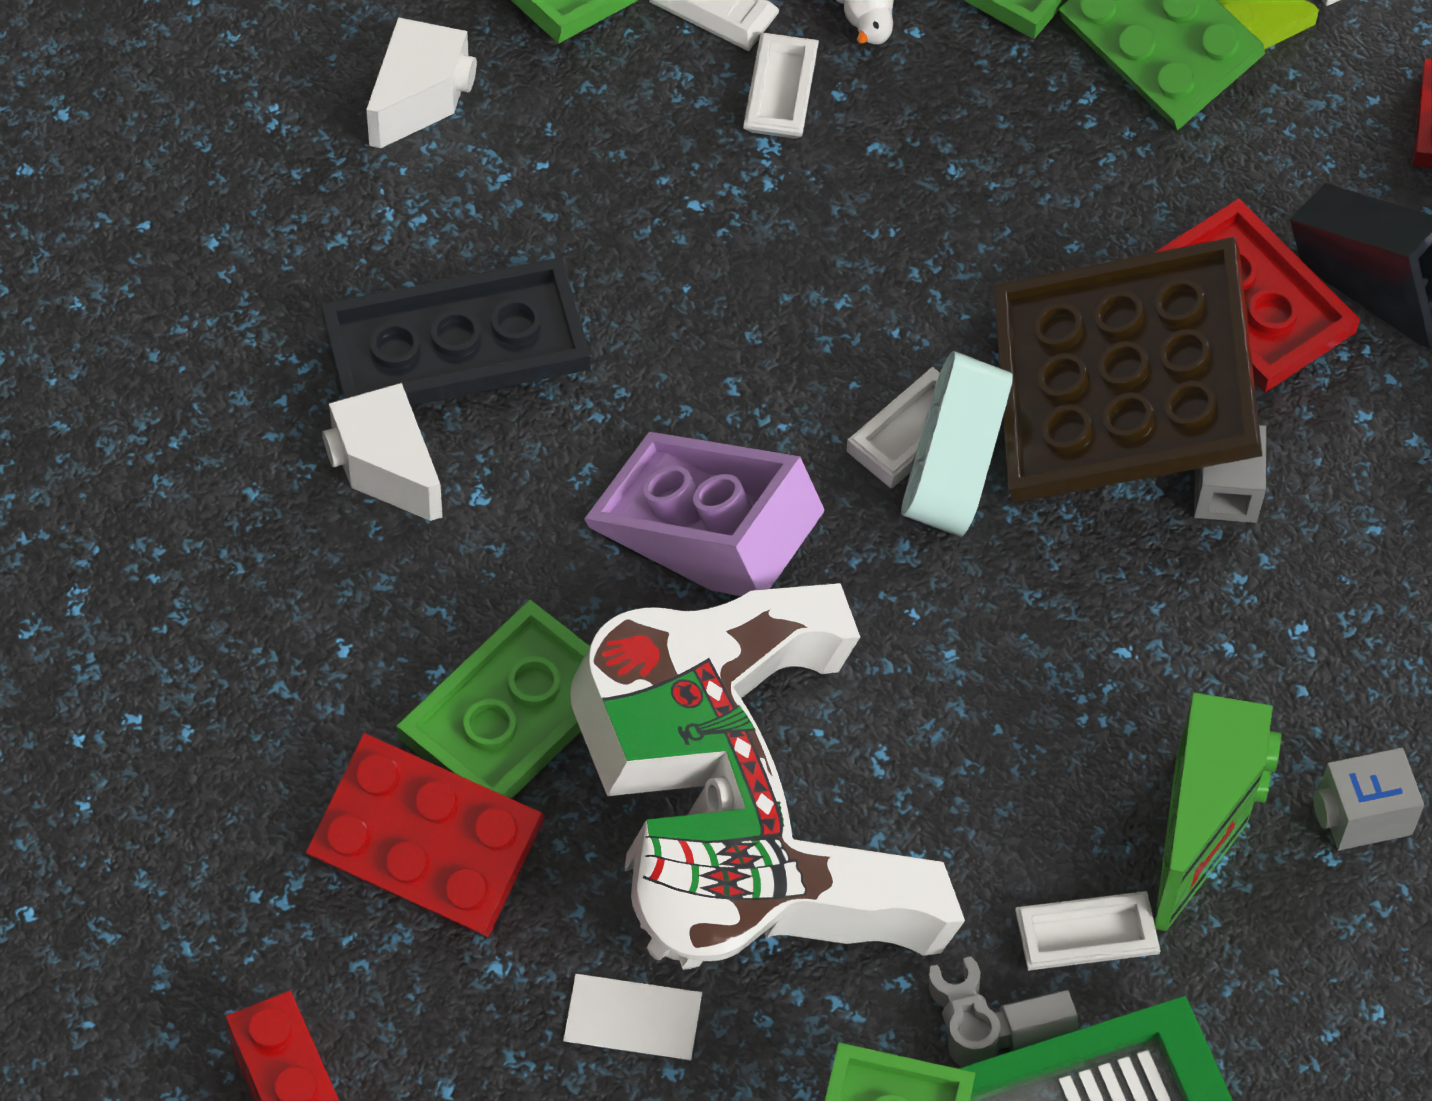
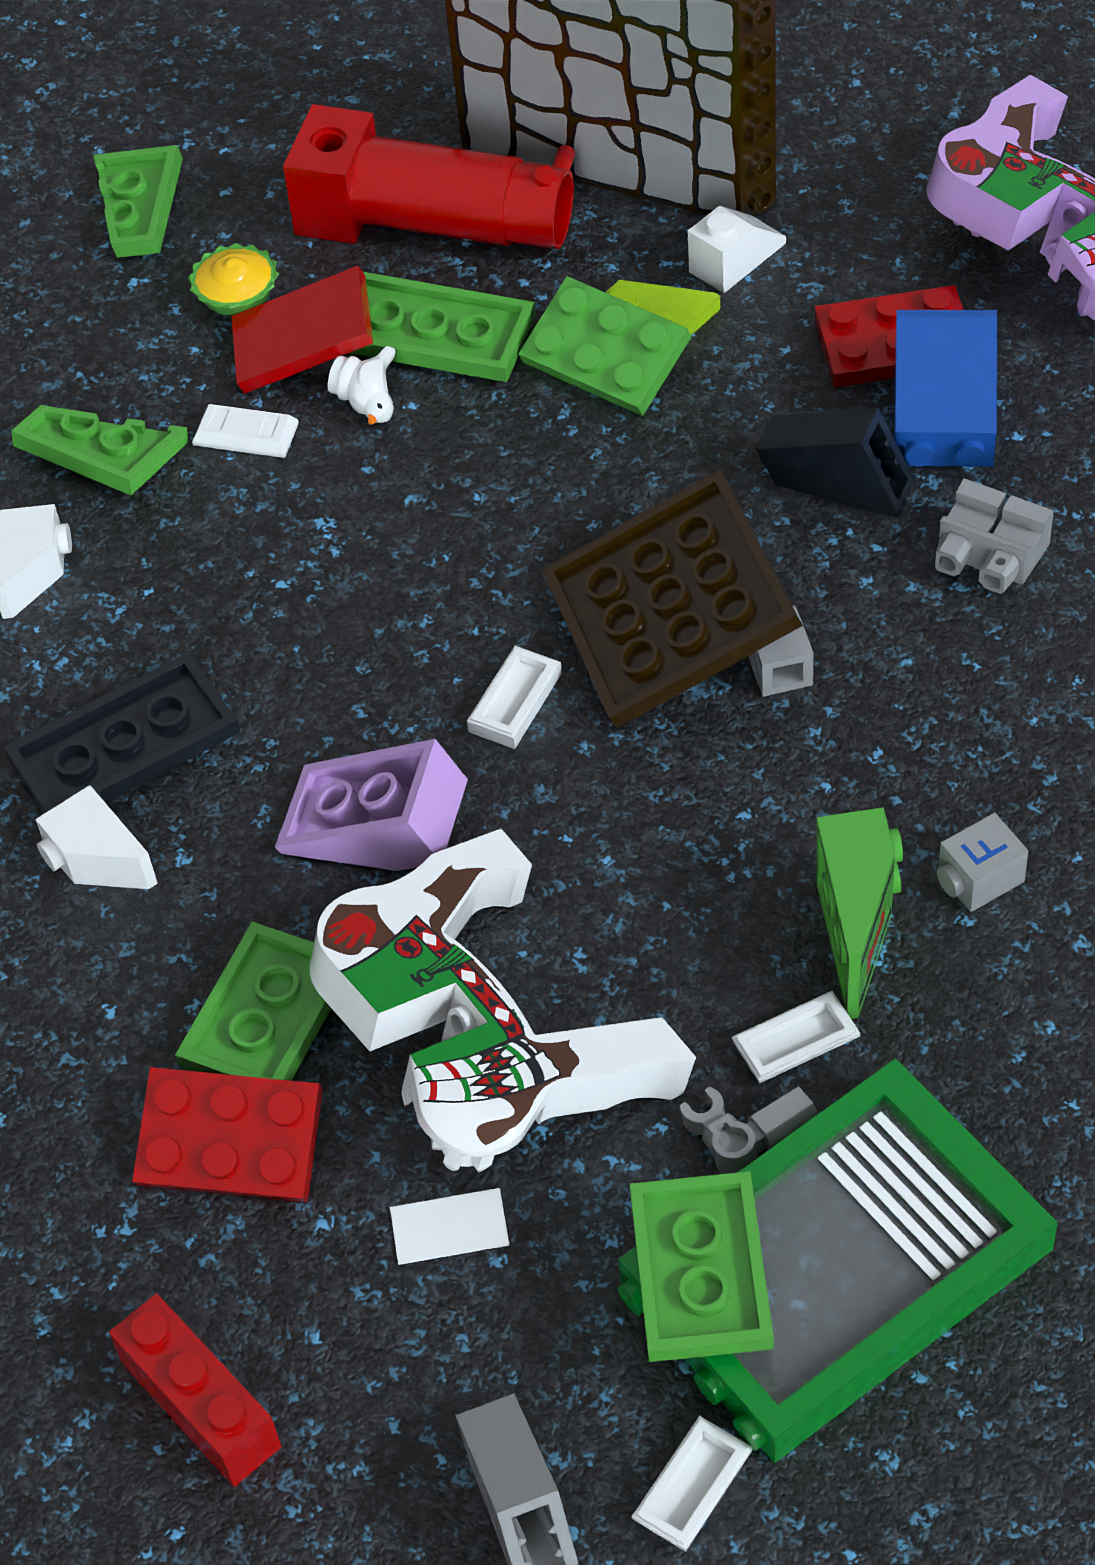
camera: 10 degrees left, 5 degrees down
white tile [743,32,819,139] -> none
light aqua beam [901,351,1013,537] -> none
red plate [1154,199,1360,393] -> none

